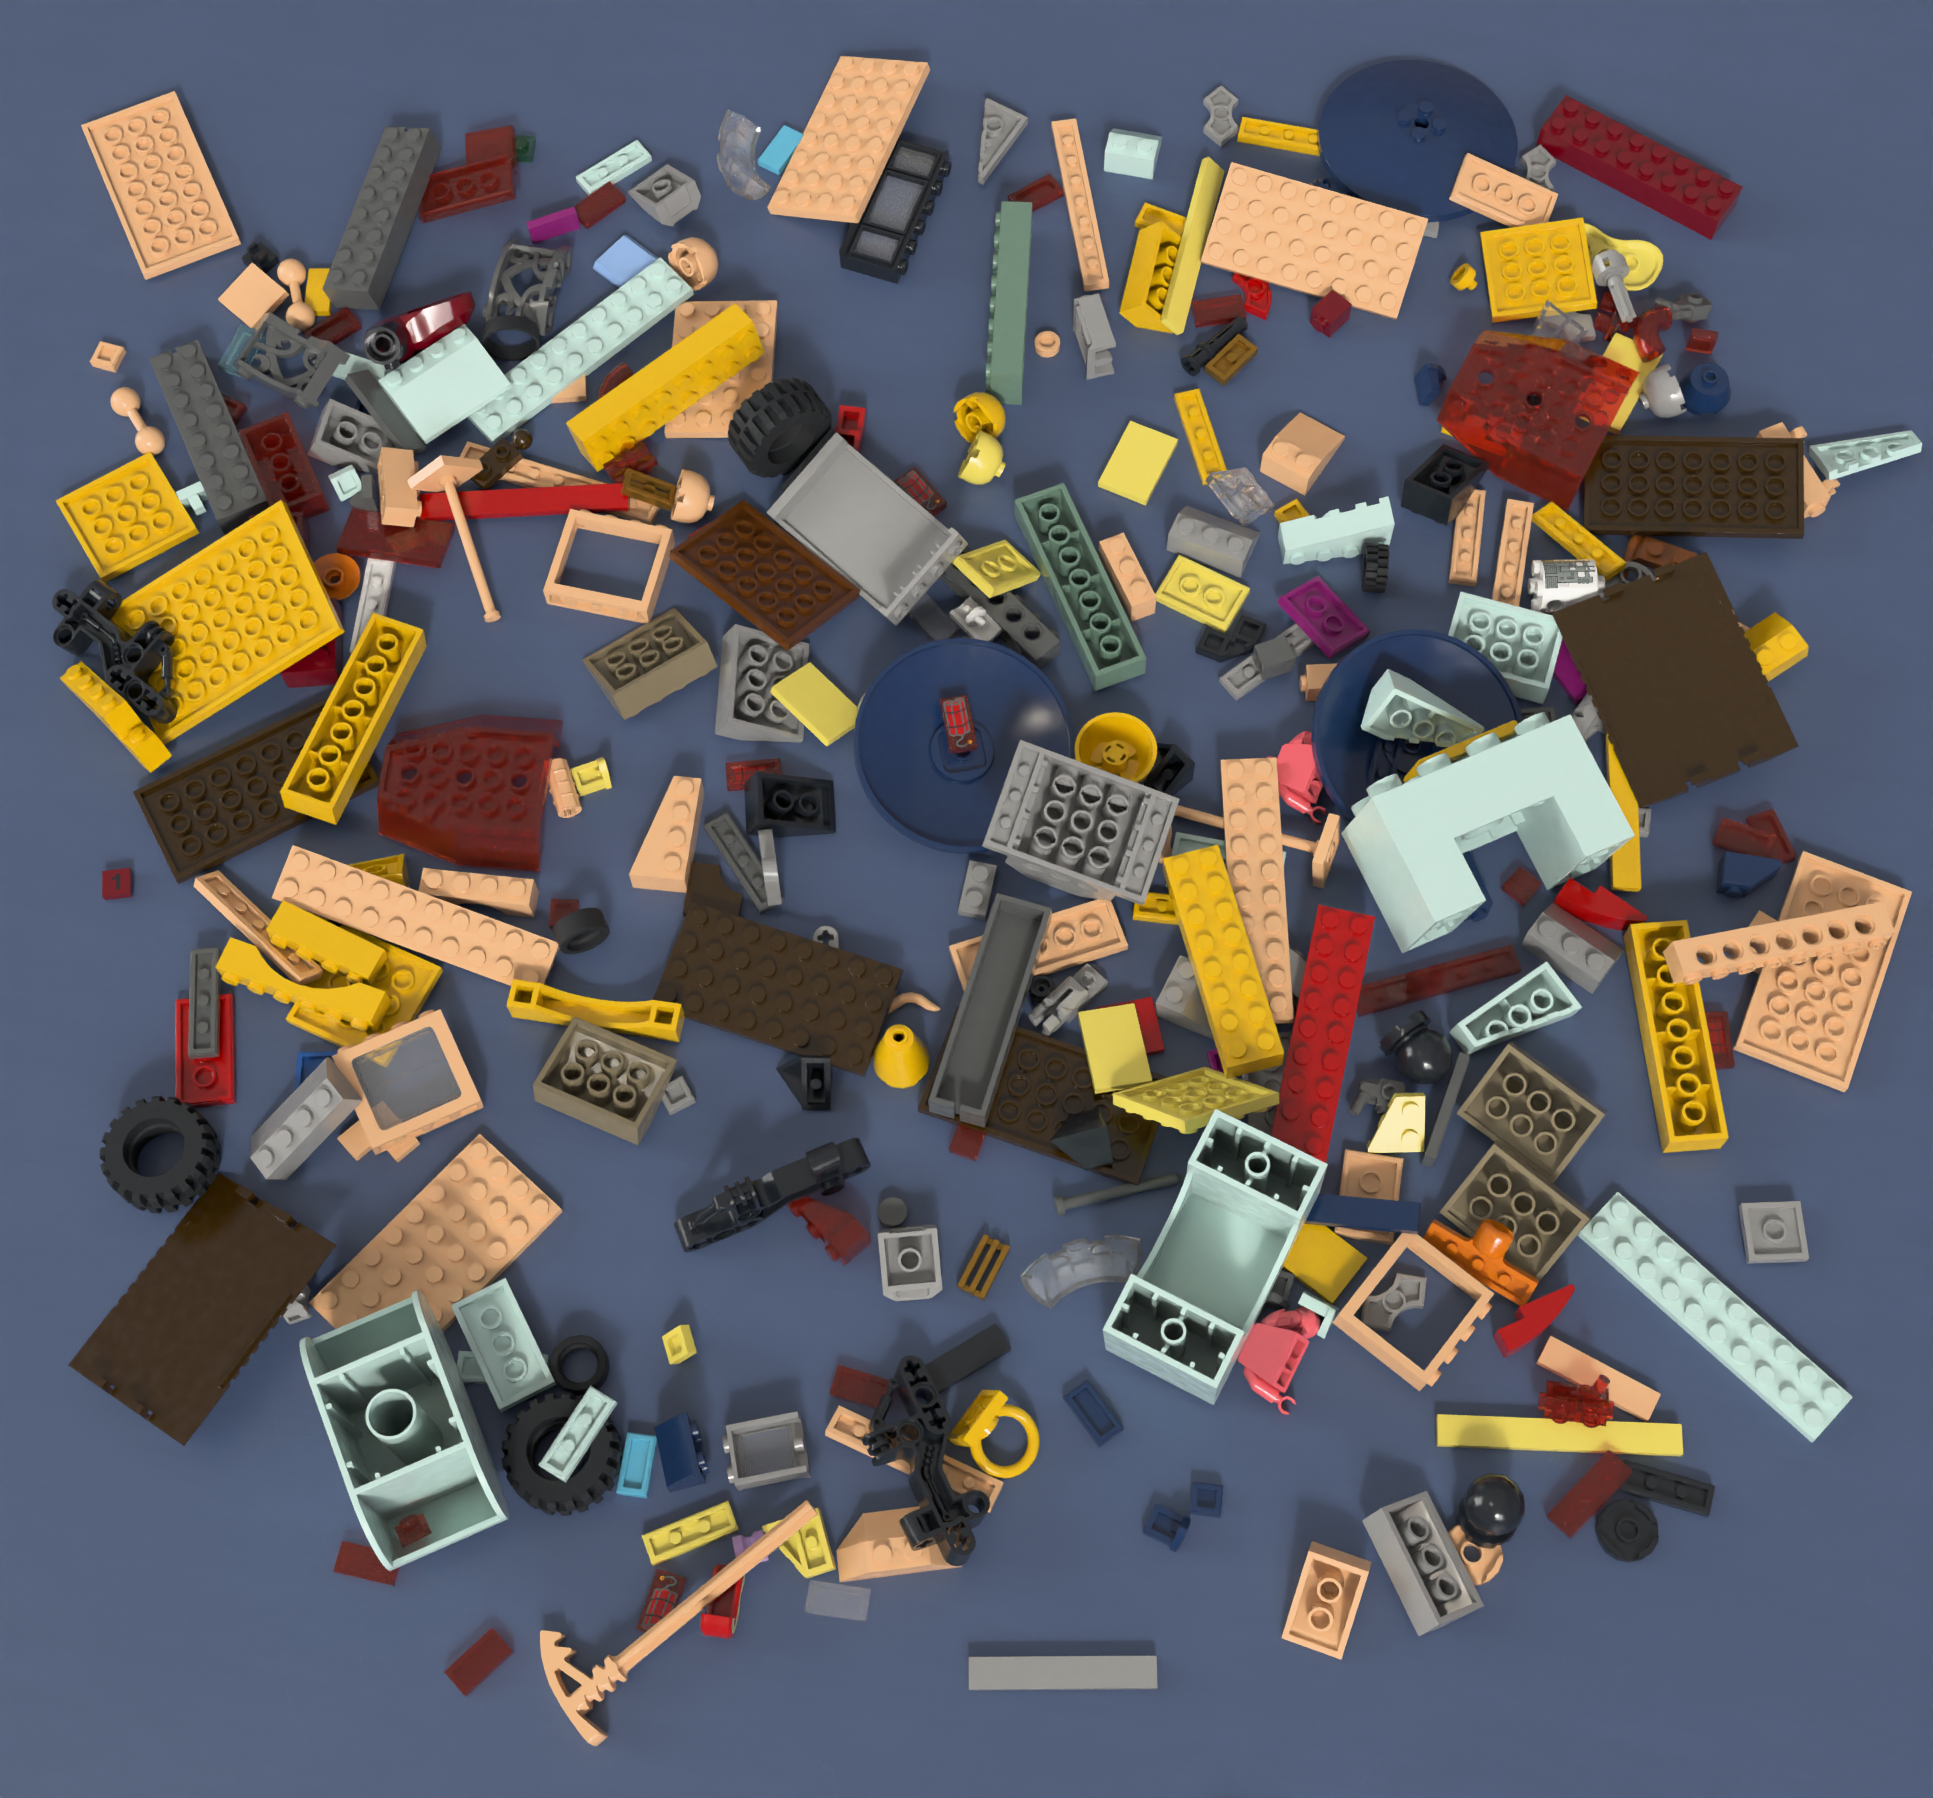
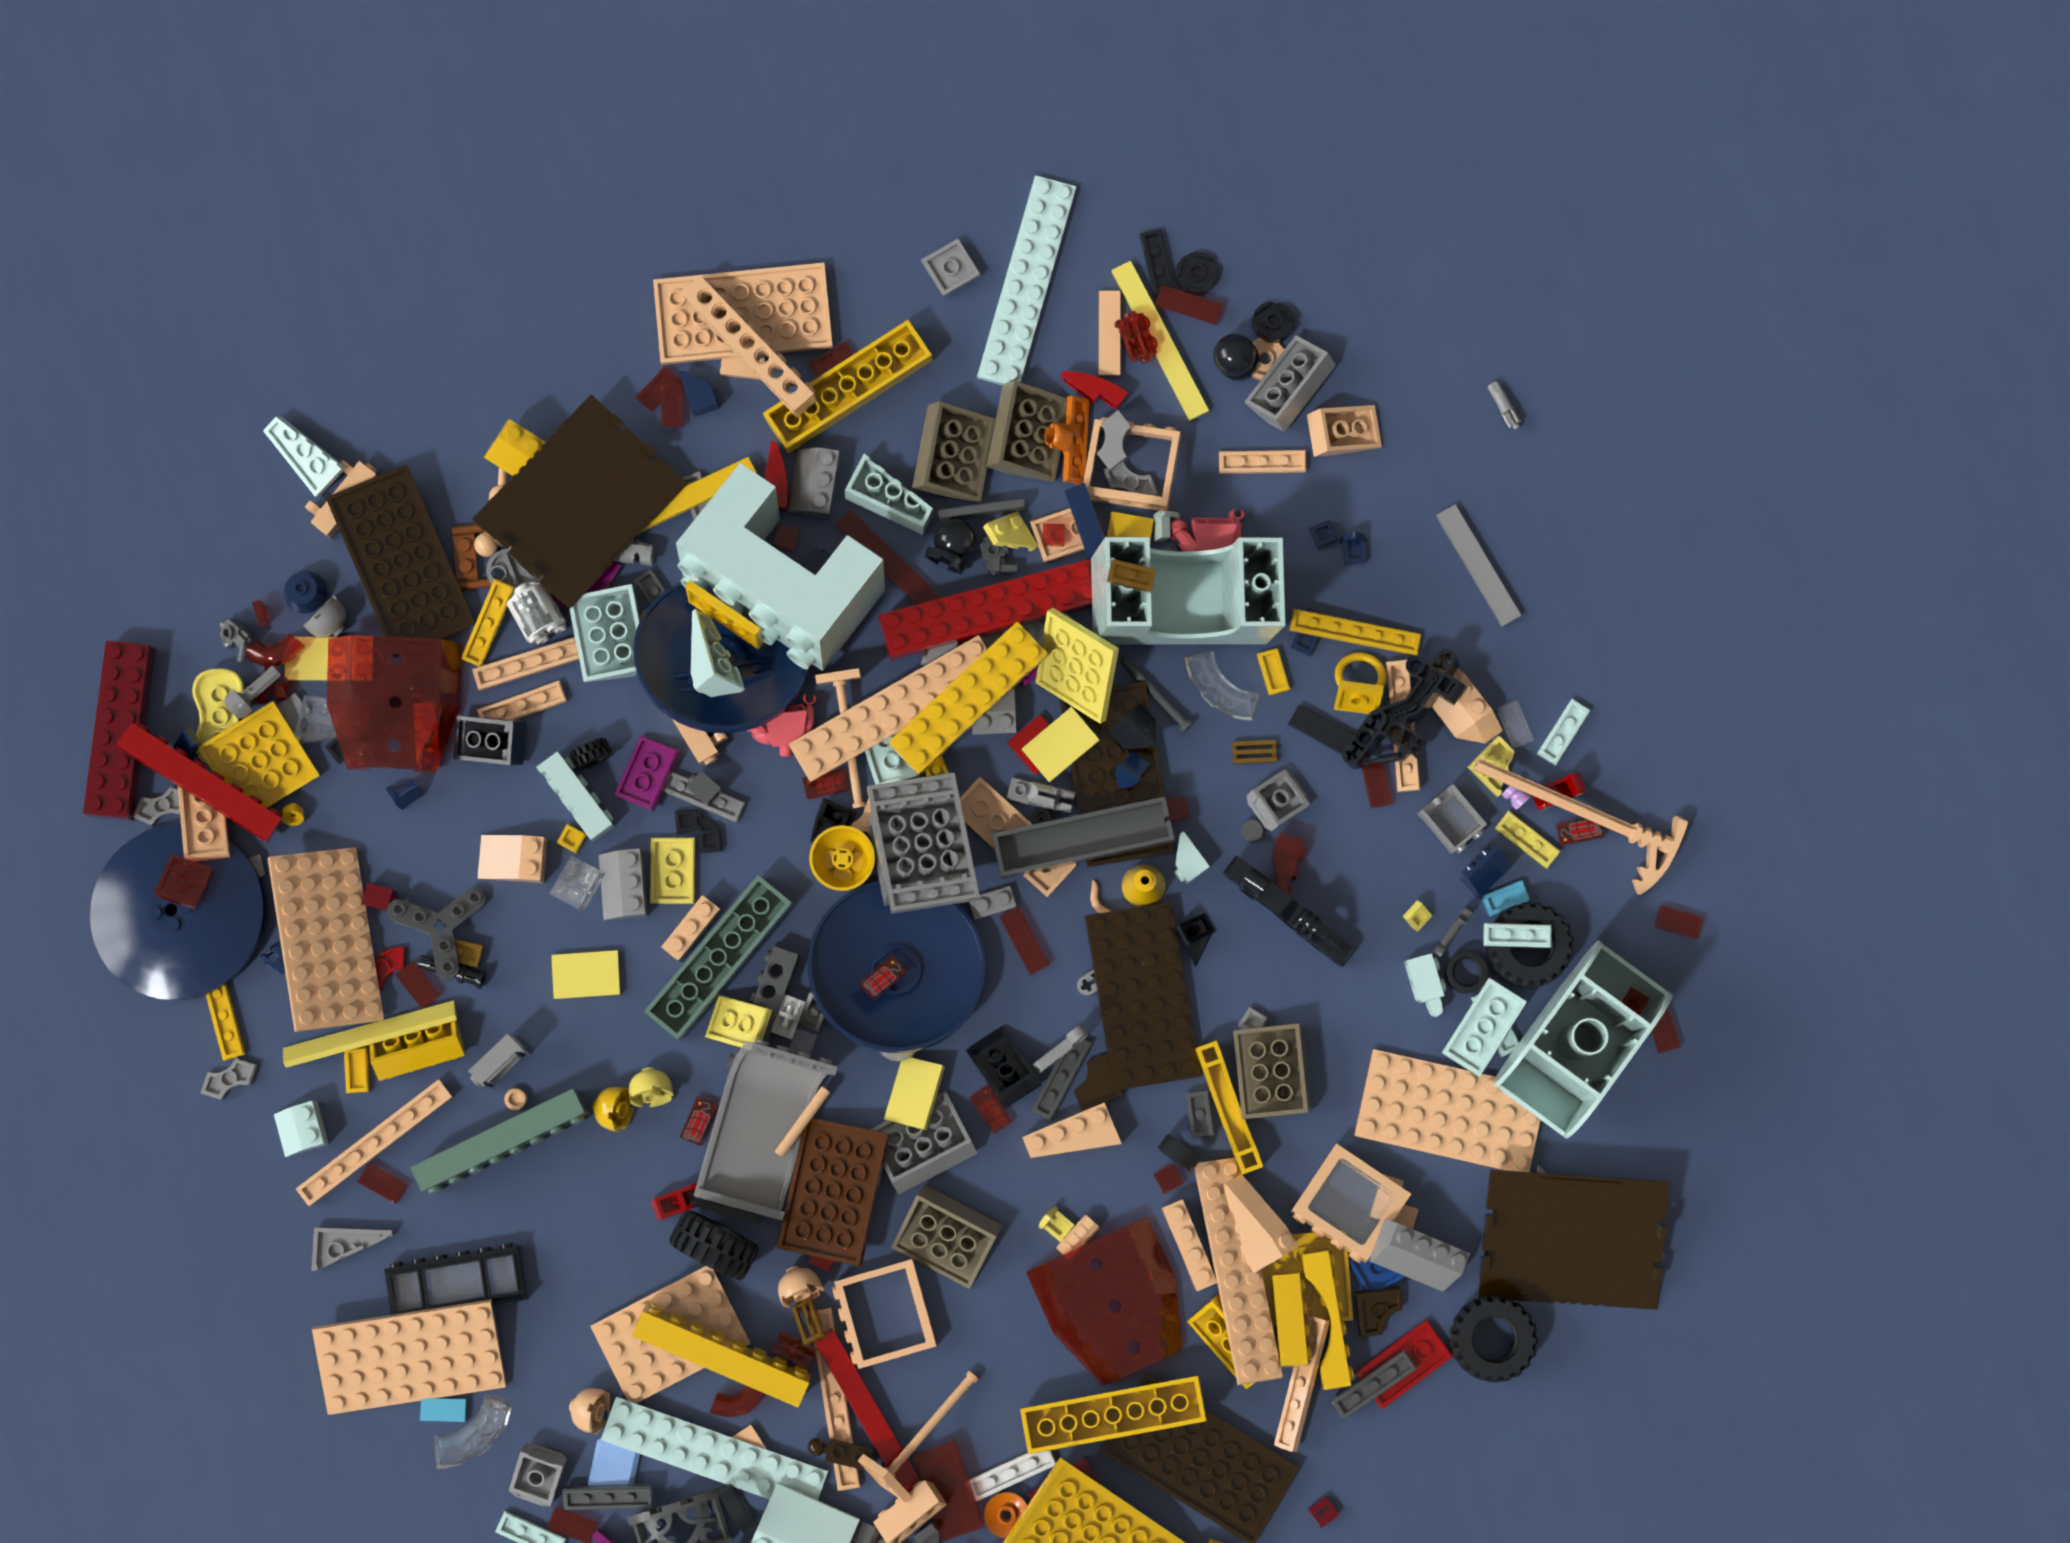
camera: 120 degrees left, 15 degrees up
yellow tile [1174,388,1228,485] -> none
none -> red brick [116,723,283,843]
none -> clear red plate [153,854,214,910]
none -> dark blue tile [173,728,201,761]
none -> dark grey piece [387,888,486,981]
none -> dark grey tile [562,1484,654,1510]
none -> light nougat piece [774,1086,830,1158]
none -> clear red tile [802,768,850,800]
none -> clear red tile [999,906,1050,975]
none -> clear red tile [1043,523,1065,547]
none -> light grey tile [1097,410,1132,471]
none -> pearl gold plate [1107,559,1156,593]
none -> dark blue tile [1116,751,1150,788]
none -> light aqua slope [1174,831,1210,884]
none -> dark grey plate [1185,1091,1214,1138]
none -> light nougat tile [1219,450,1306,474]
none -> light nougat wedge [1223,1174,1298,1273]
none -> black tile [1252,302,1295,343]
none -> yellow tile [1257,648,1290,696]
none -> yellow tile [1289,609,1421,656]
none -> dark brown tile [1355,1286,1403,1337]
none -> light aqua hinge [1404,953,1446,1017]
none -> dark grey bar [1433,906,1473,957]
none -> light aqua tile [1537,699,1591,765]

